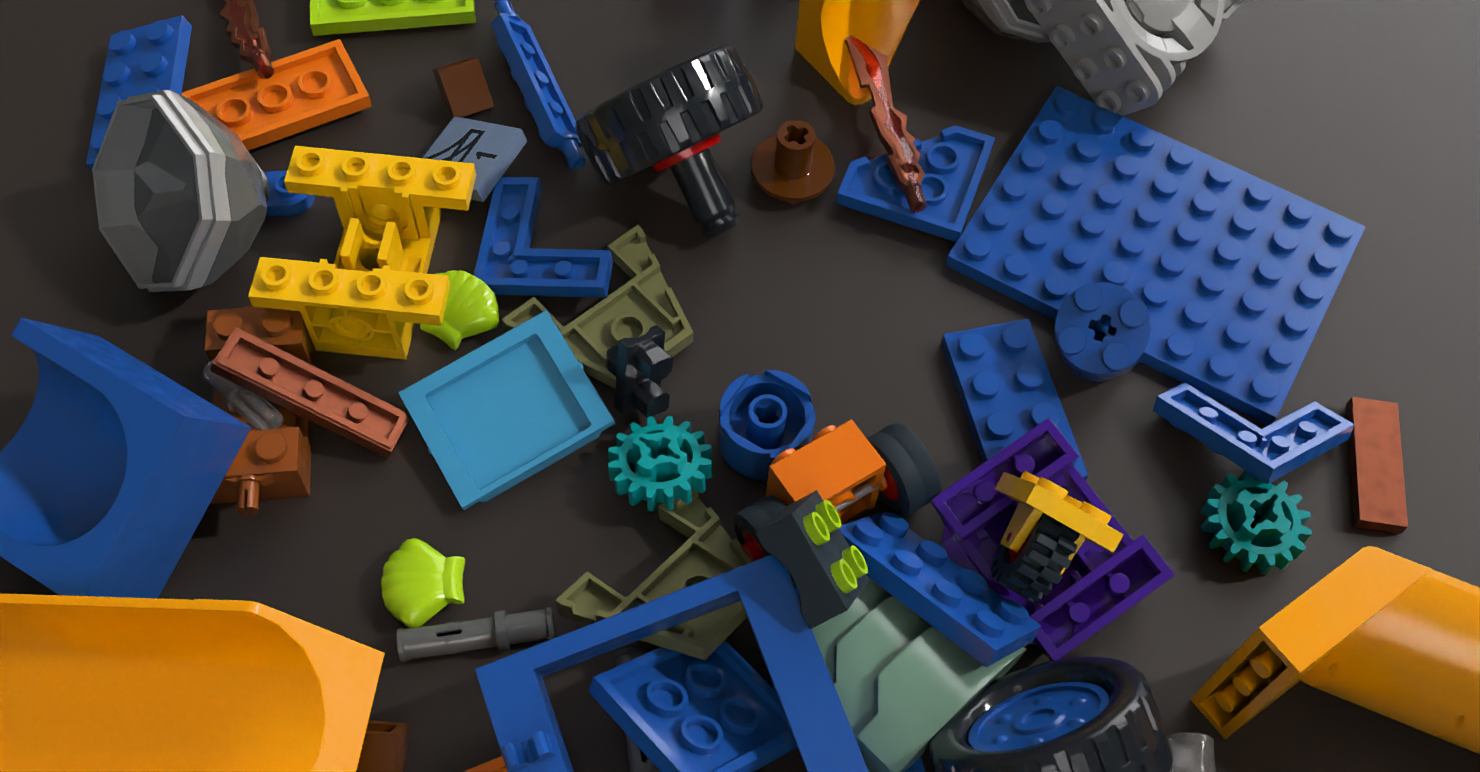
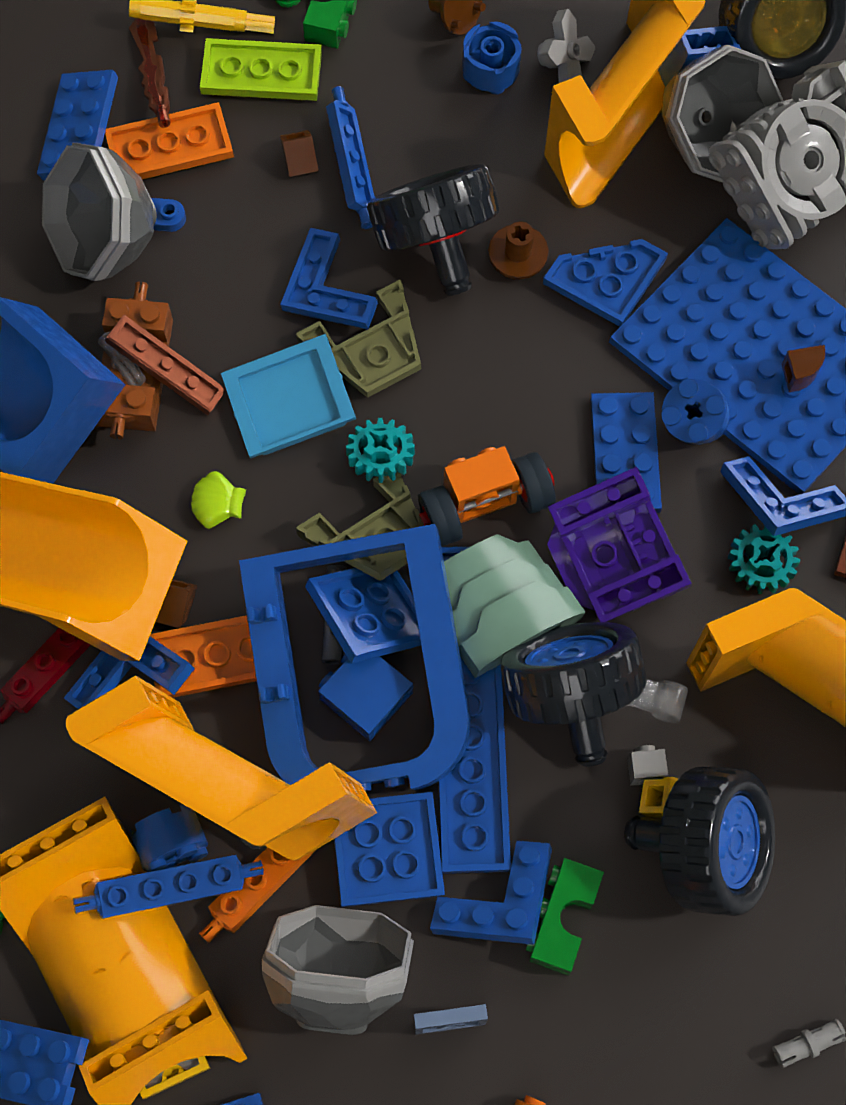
camera: 15 degrees right, 10 degrees up
yellow piece [248,146,477,360] -> none
dark grey pin [397,607,555,662] -> none
lime animal [420,270,499,351] -> none
sand blue tile [423,116,527,202] -> none
black hips [606,325,673,418] -> none
blue brick [718,370,816,483] -> none
black brick [755,490,869,629] -> none
blue plate [839,511,1041,667] -> none
copper sword [846,36,927,213] -> none
plate [991,471,1124,602] -> none
none -> reddish brown brick [782,345,825,392]

